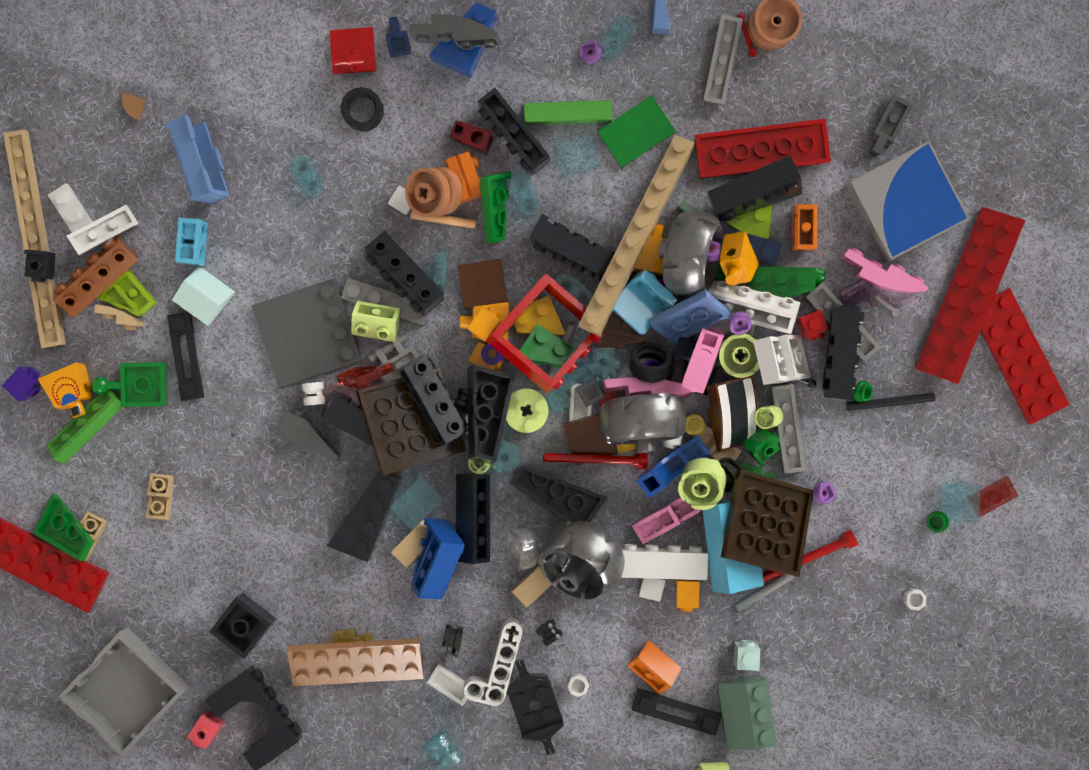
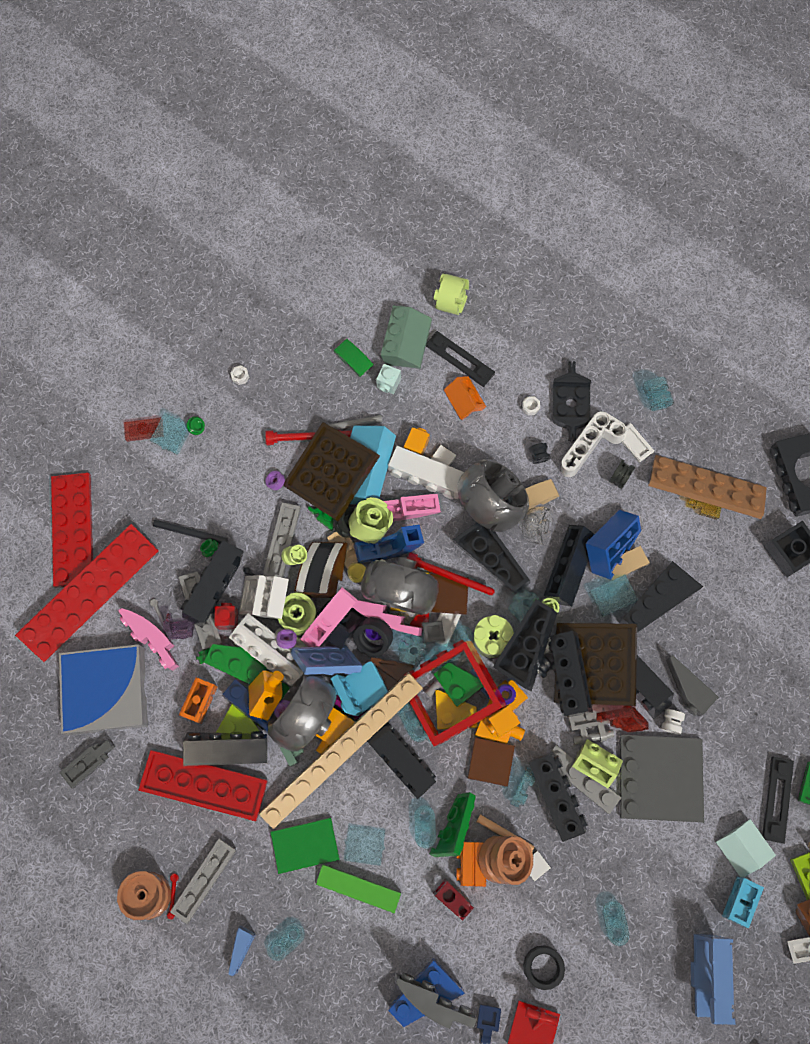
camera: 160 degrees left, 15 degrees down
black brick [478,88,550,175] -> none
medium lavender tile [579,40,602,64] -> none
green brick [743,429,781,467] -> none
none -> green slope [334,339,374,377]

